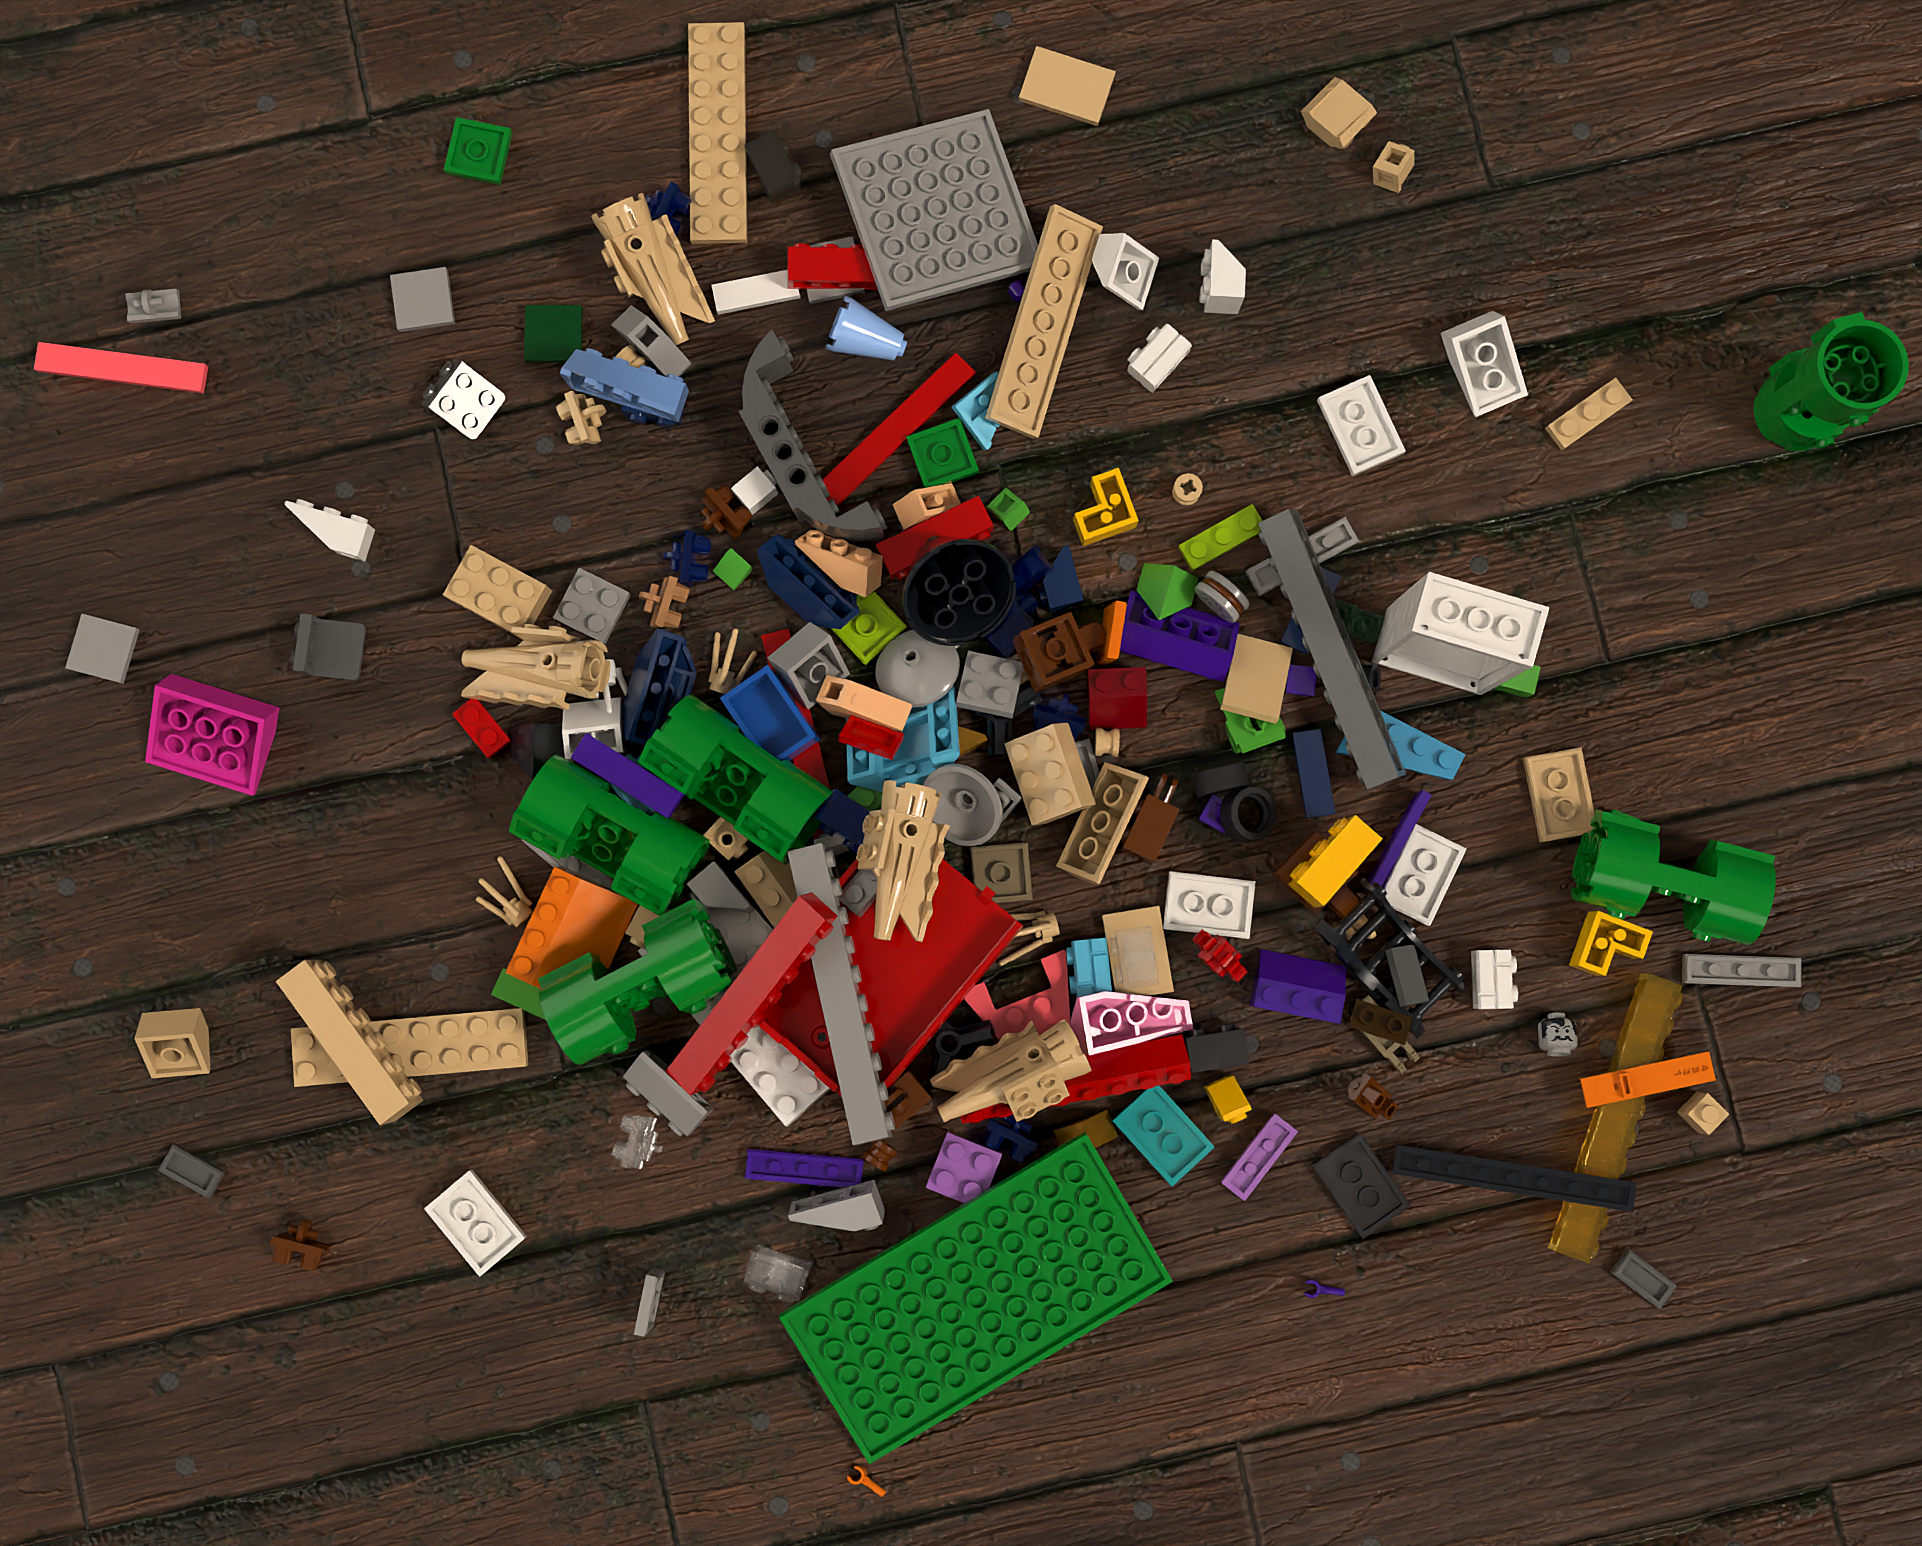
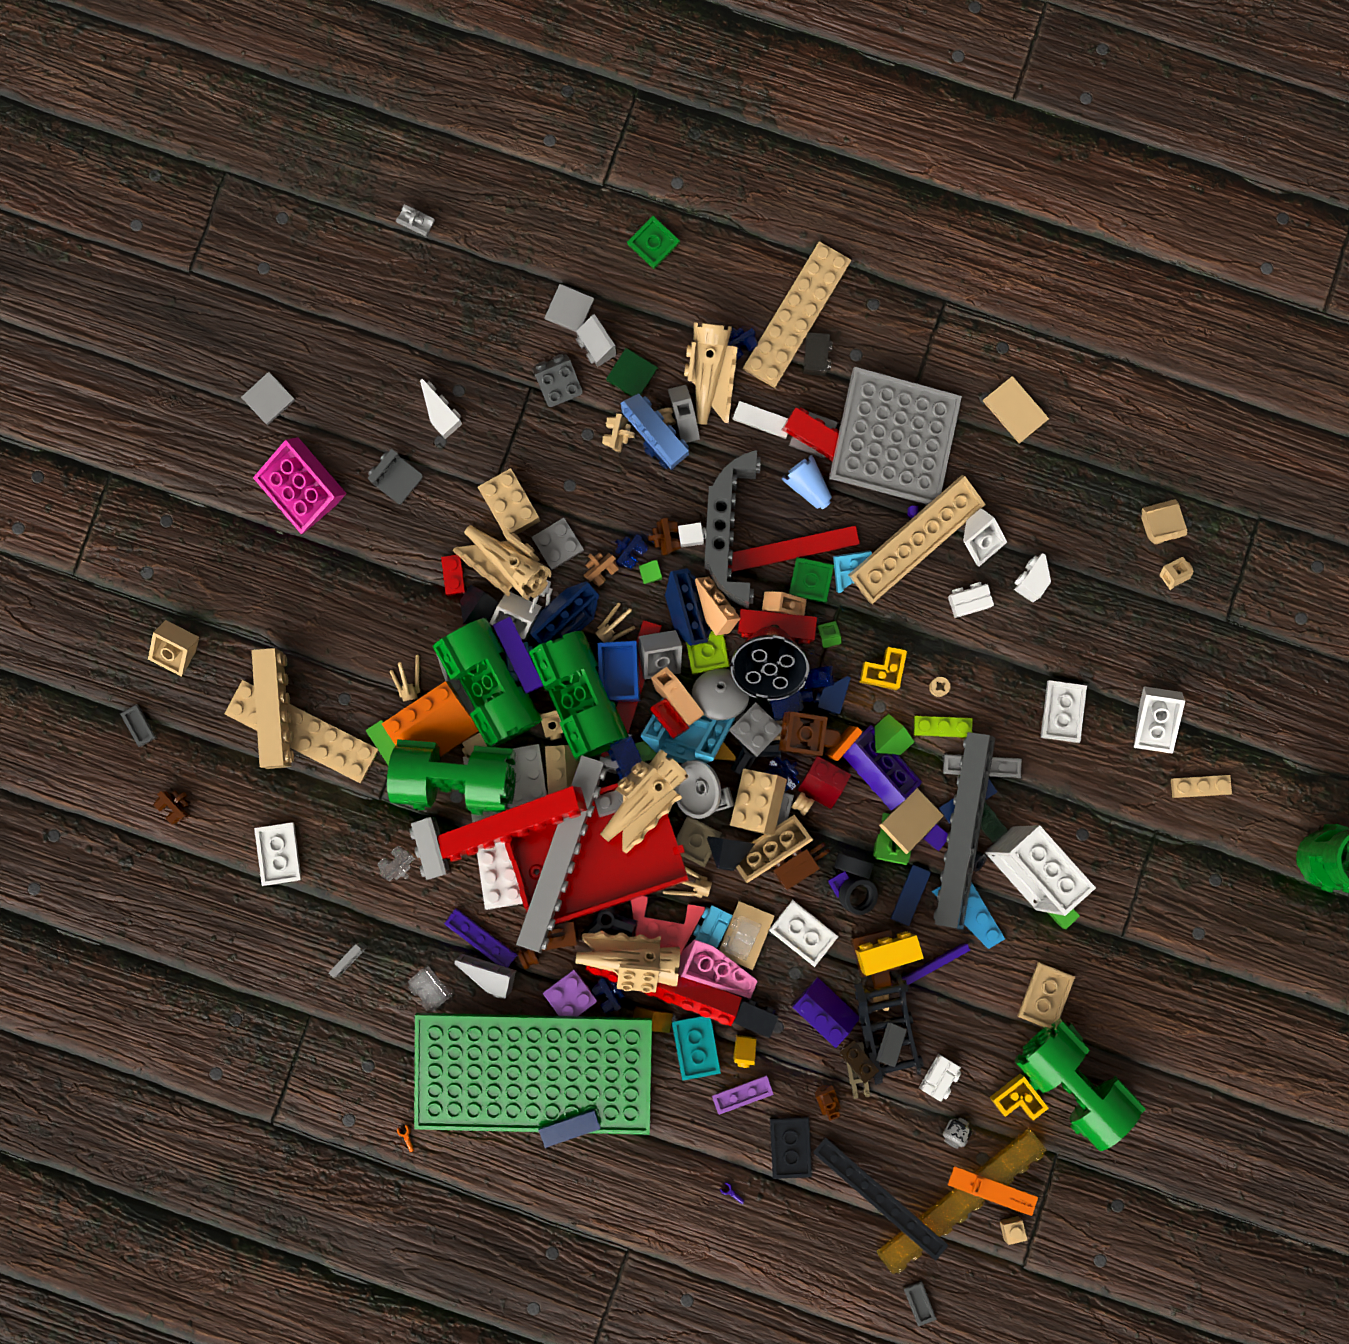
camera: 30 degrees right, 0 degrees up
coral tile [34,342,208,394] -> none
light grey slope [687,861,755,913] -> none
red gear [1192,929,1248,982] -> none
light grey head [1195,571,1249,623] -> none
white tile [1383,824,1466,926] -> none
light grey tile [1682,954,1801,987] -> none
none -> dark blue tile [538,1109,601,1148]
none -> slope [576,314,616,367]
none -> black slope [707,836,755,871]

